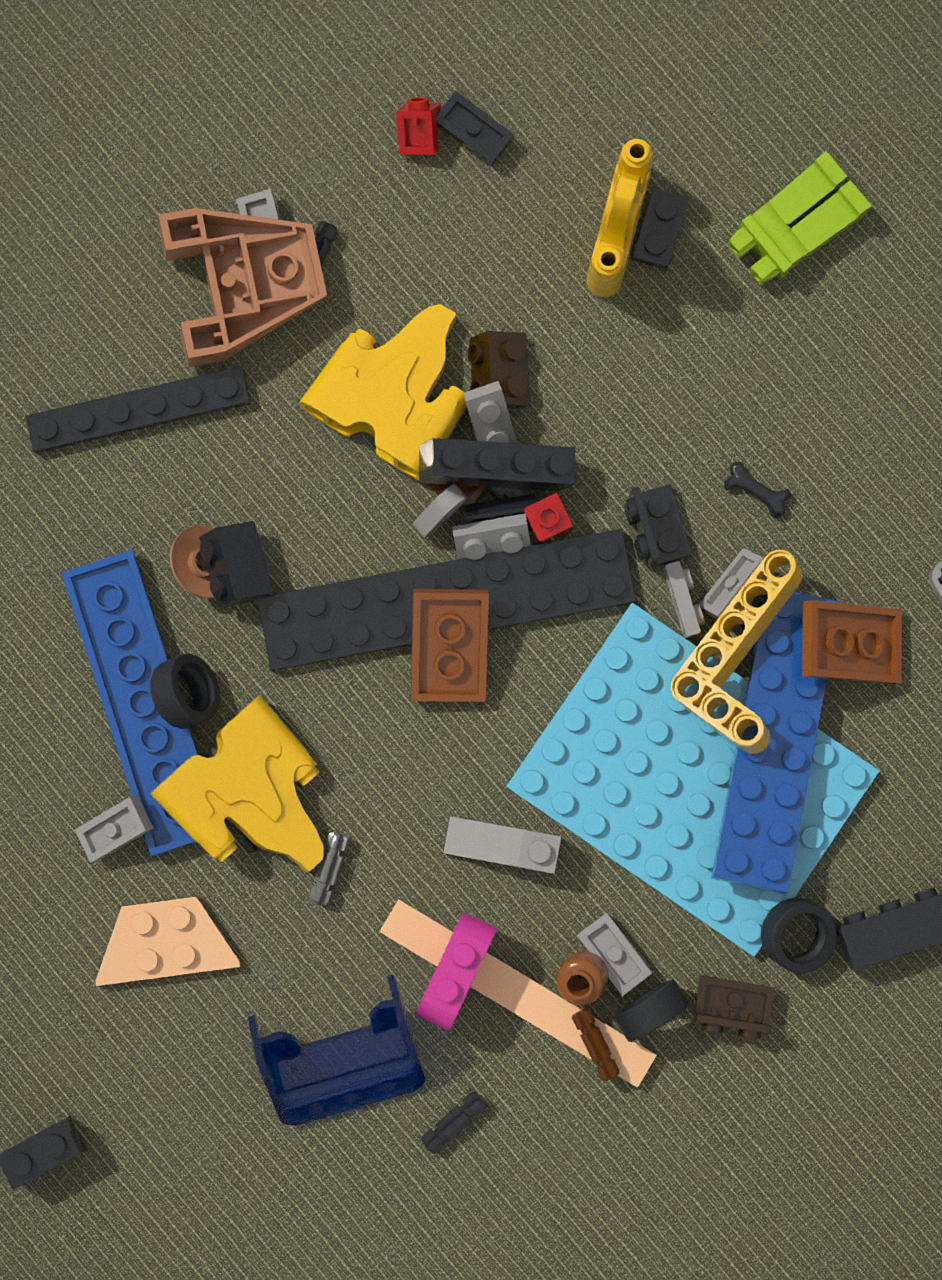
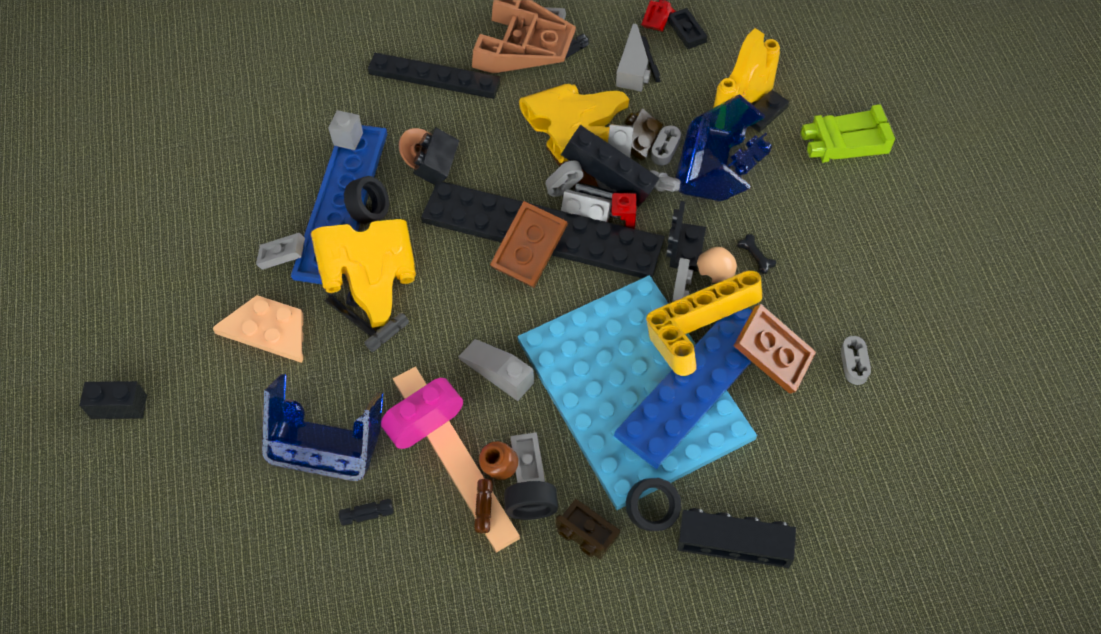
camera: 25 degrees right, 25 degrees down
none -> black piece [324,293,376,337]
none -> light grey brick [328,110,363,150]
none -> light grey slope [616,24,651,92]
none -> black piece [641,36,661,83]
none -> light grey axle [650,170,681,192]
none -> light grey beam [651,125,681,166]
none -> clear blue windscreen [676,94,765,201]
none -> light nougat hair [697,247,737,283]
none -> clear blue hinge [727,132,772,176]

